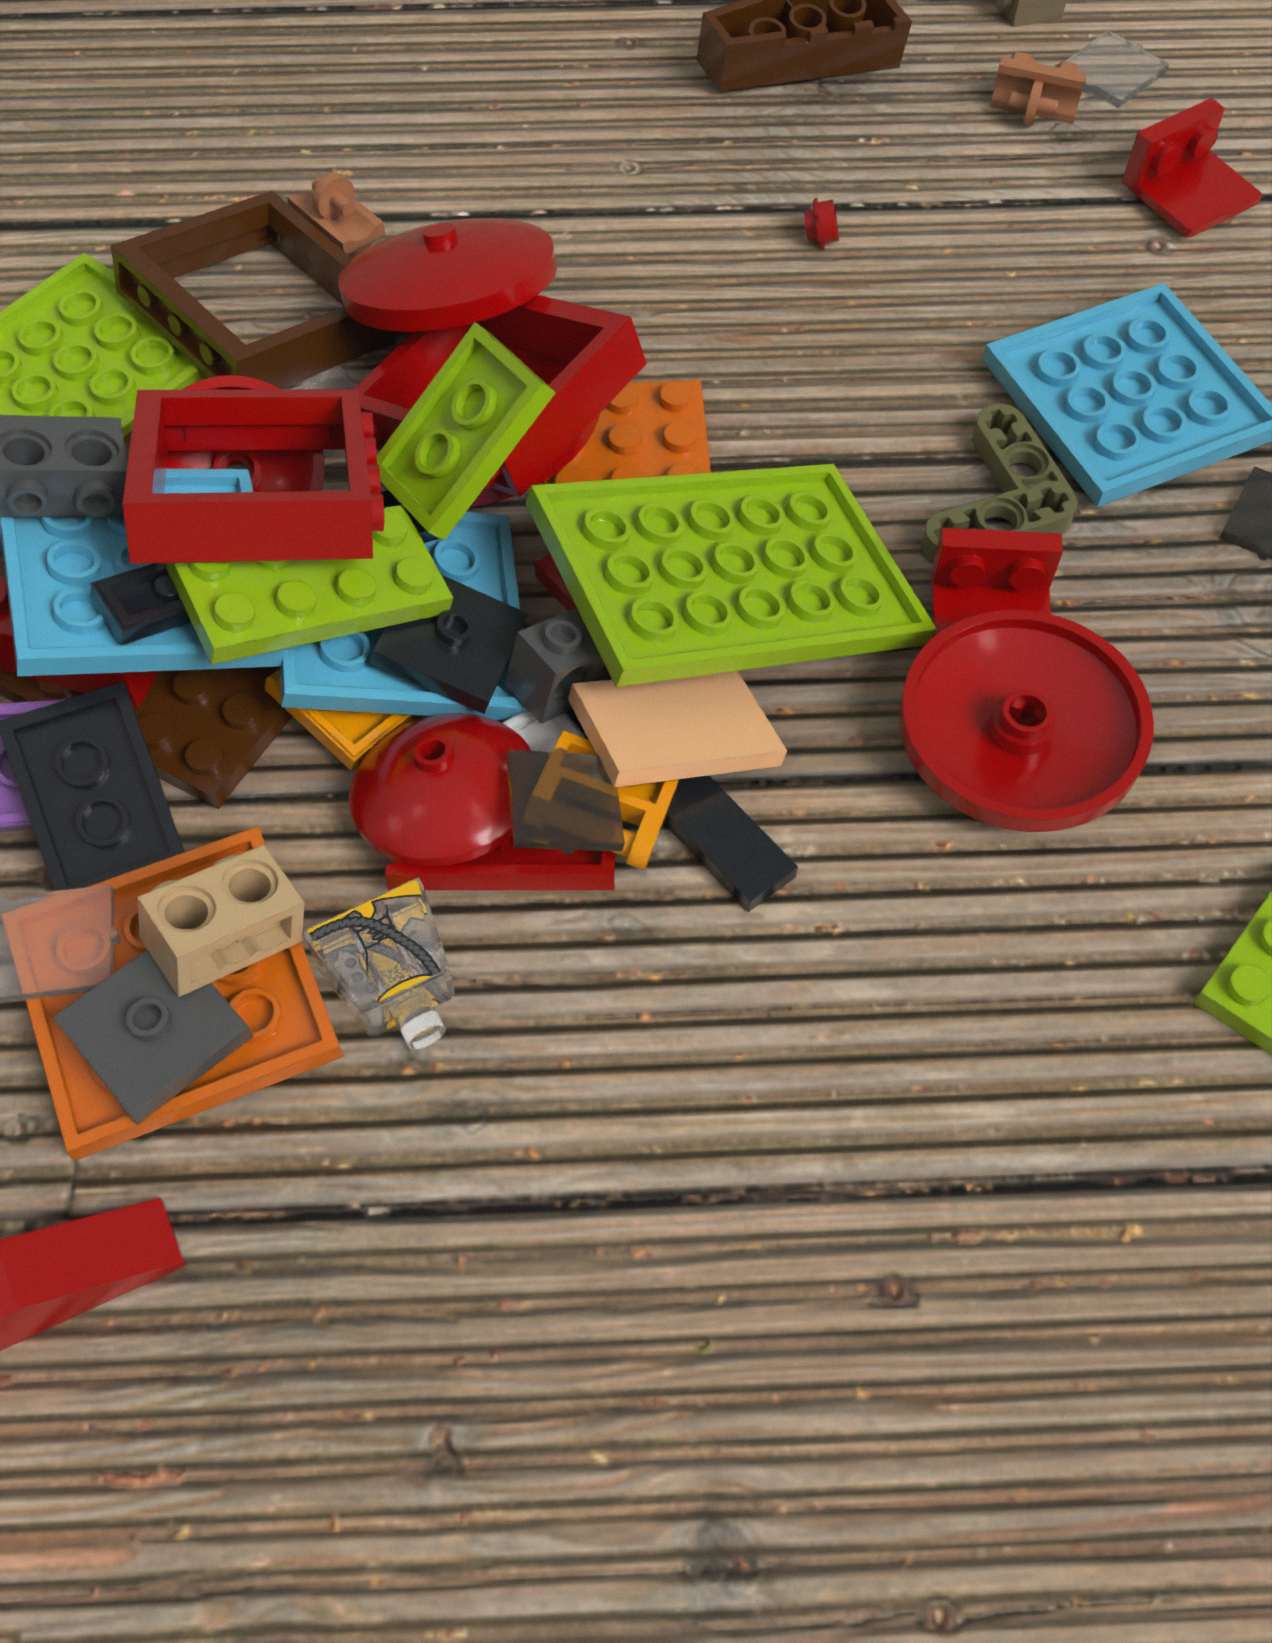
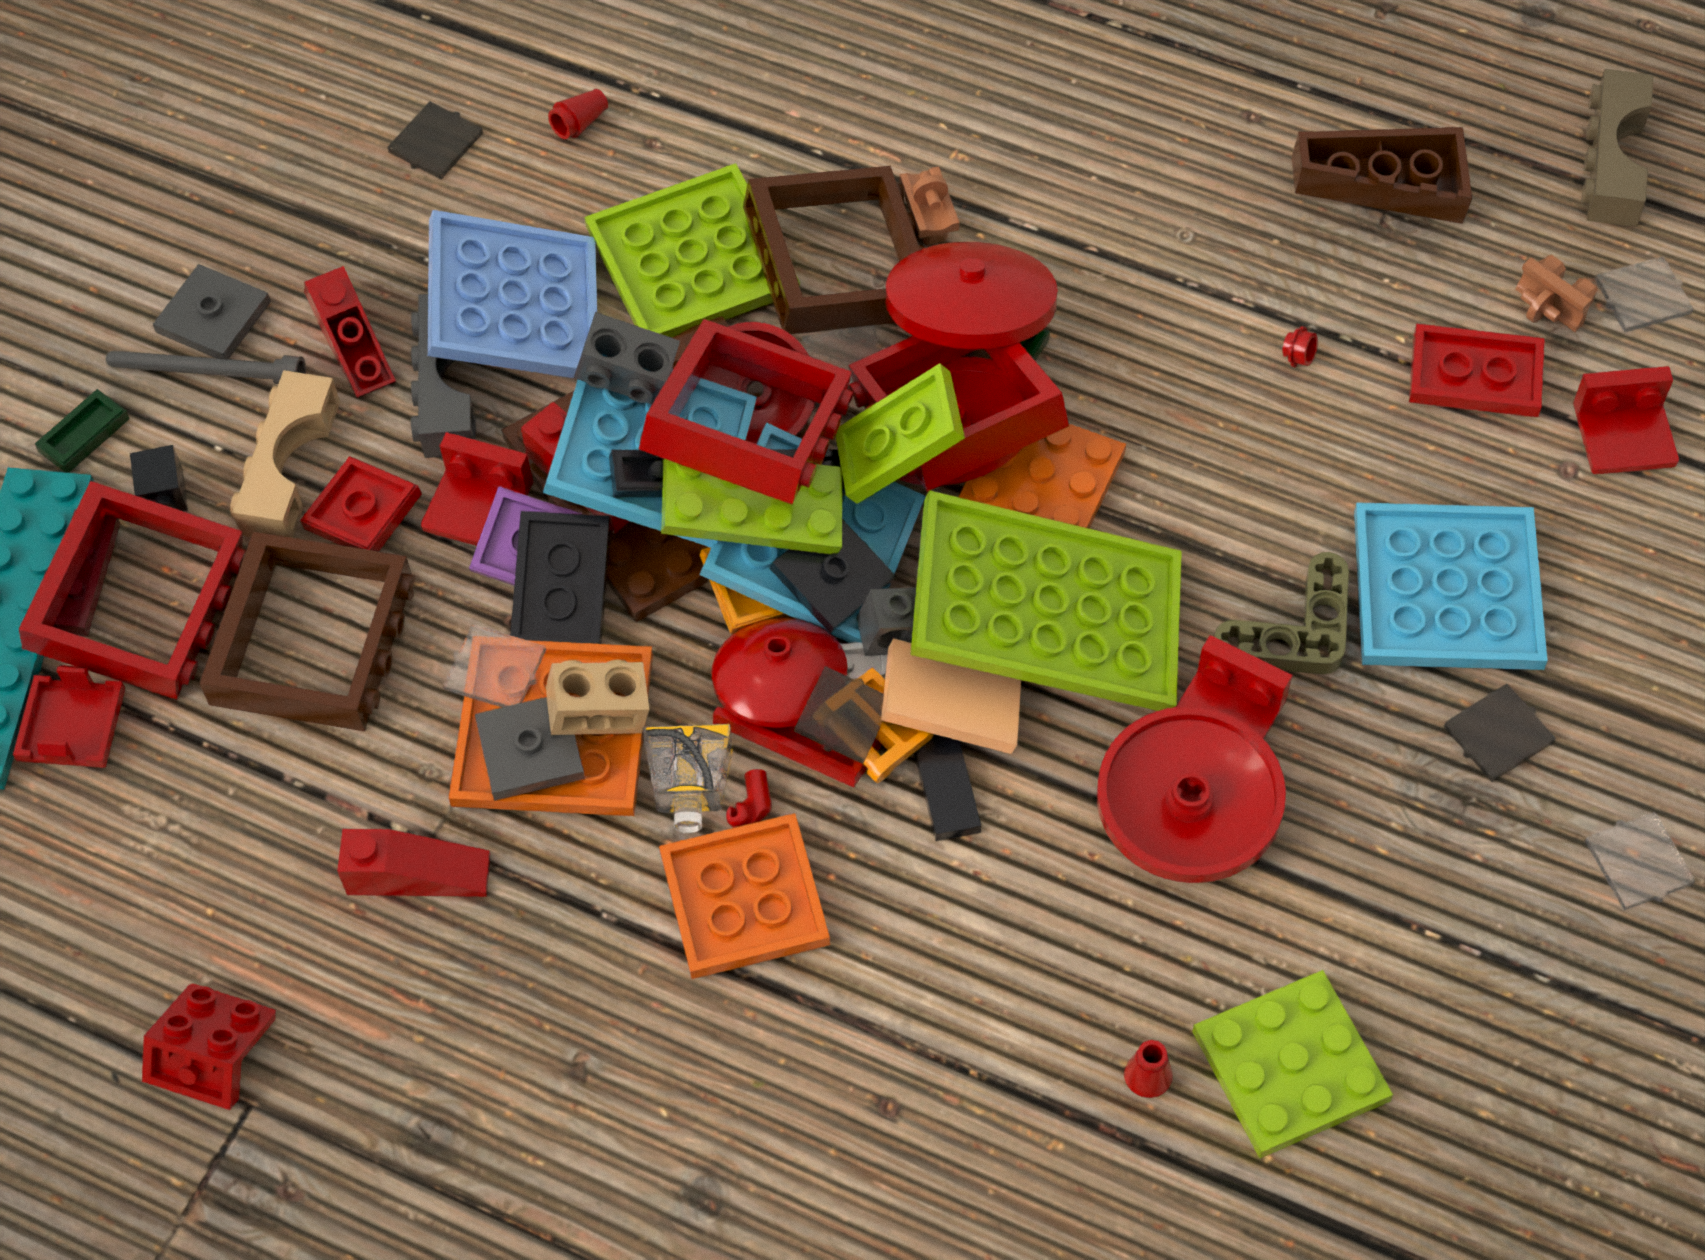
camera: 30 degrees right, 0 degrees up
none -> orange plate [659,813,830,979]
none -> red arm [726,769,772,828]
none -> red cone [1124,1040,1173,1098]
none -> red plate [1409,323,1545,418]

